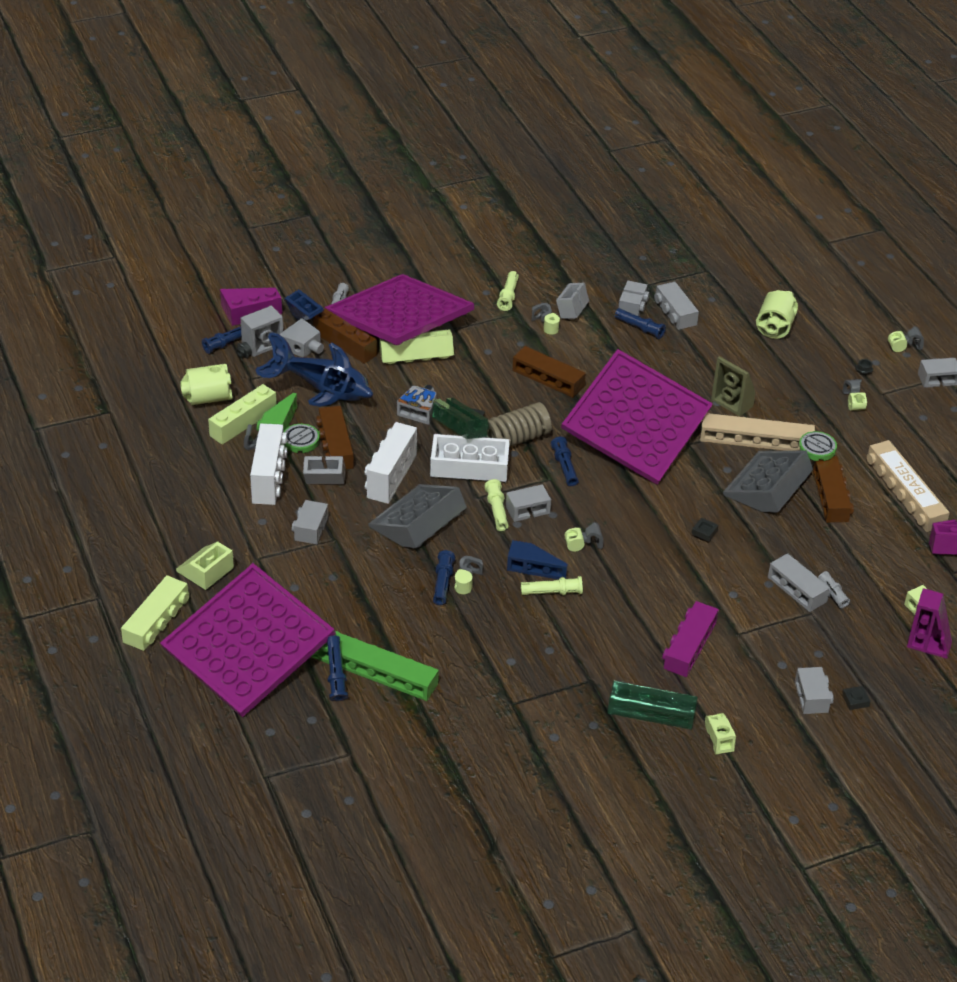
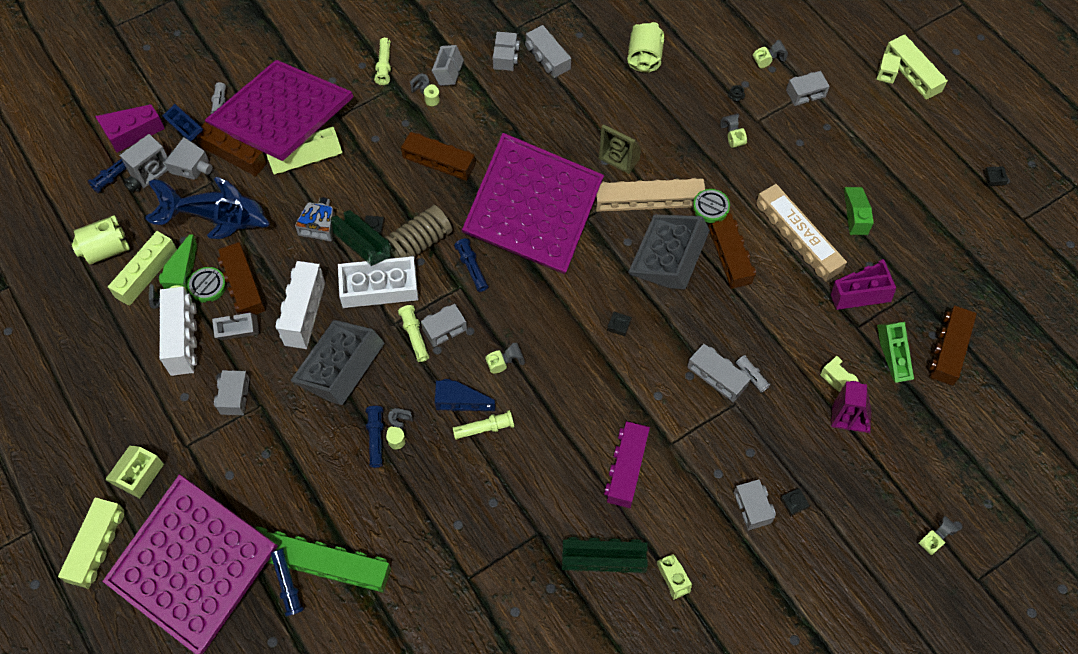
camera: 10 degrees left, 20 degrees up
dark blue pin [614,308,666,339] -> none

